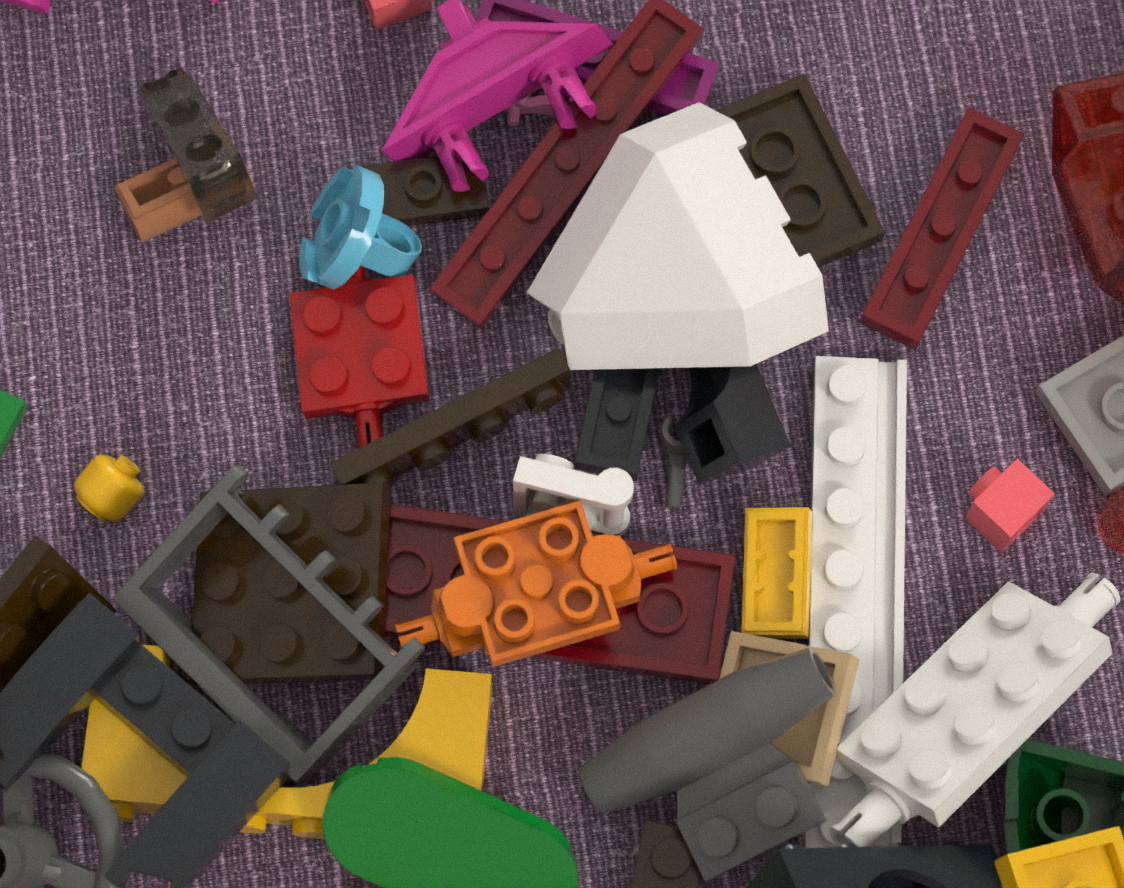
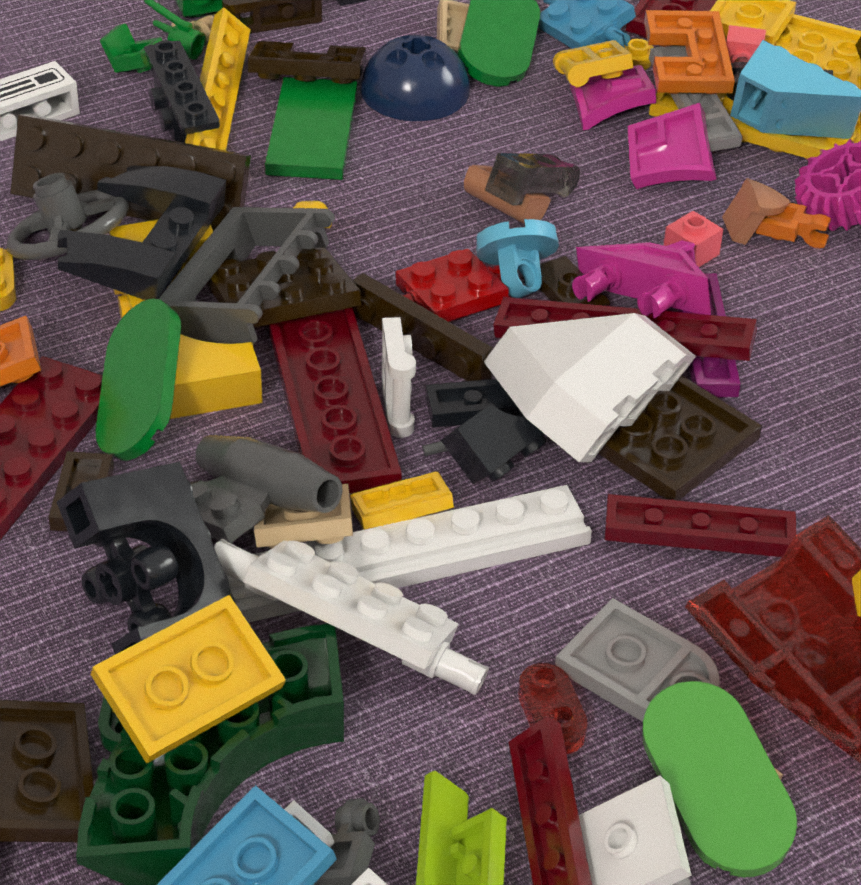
camera: 70 degrees right, 30 degrees down
orange piece [394,500,677,668] -> none
coral plate [964,458,1055,553] -> none

